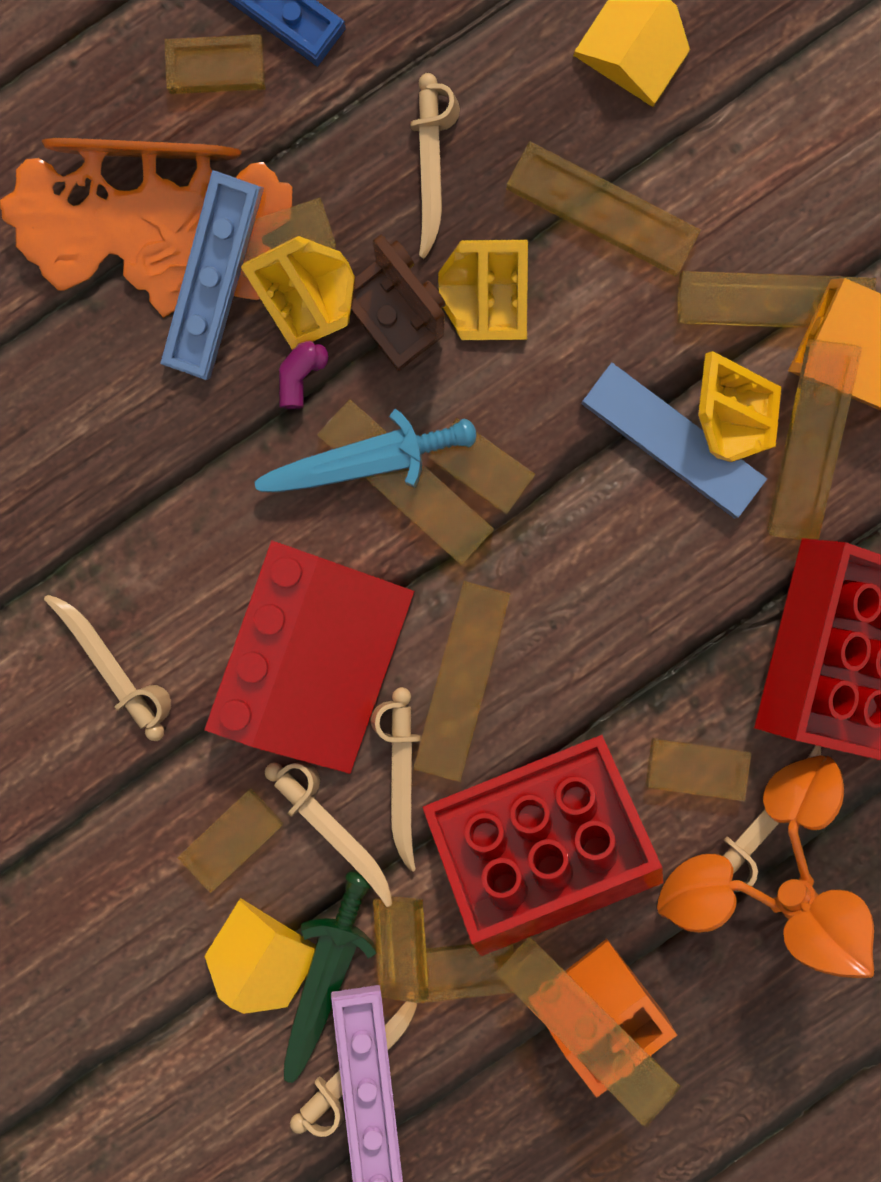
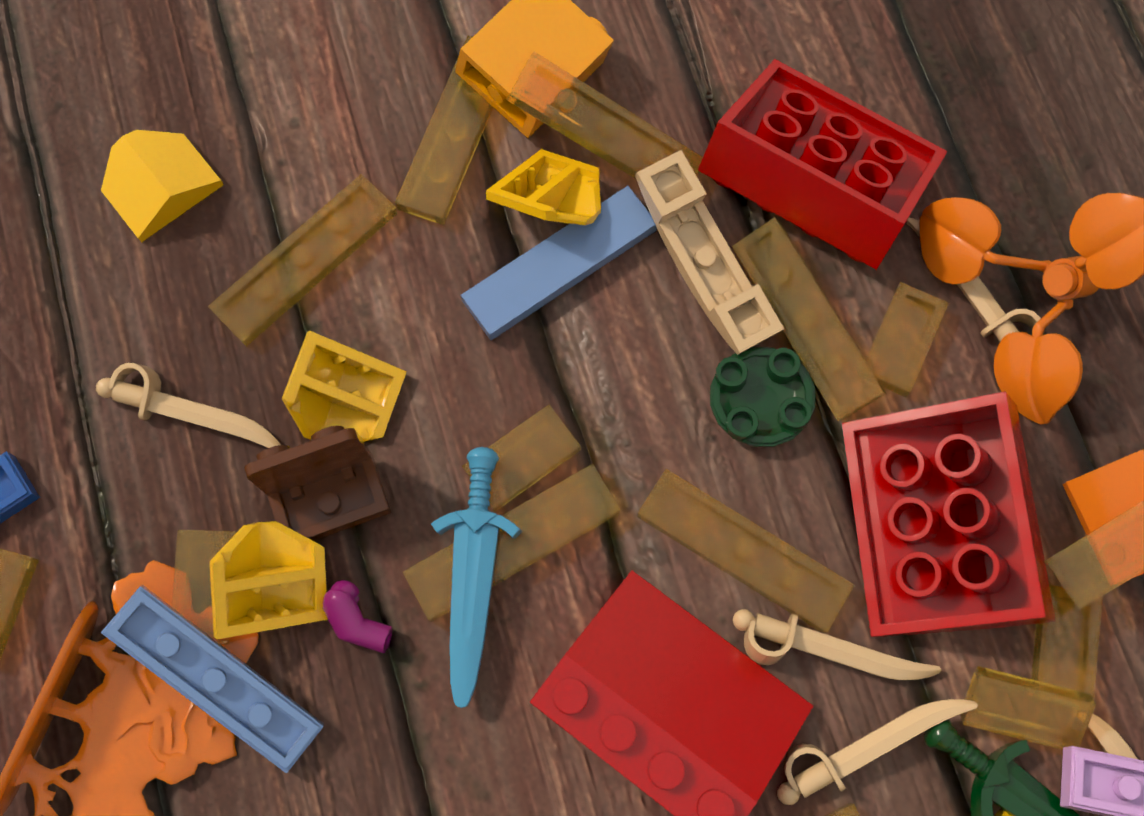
camera: 65 degrees left, 15 degrees down
none -> tan slope [635,150,784,355]
none -> dark green dish [710,347,815,447]
none -> clear yellow tile [732,217,887,421]

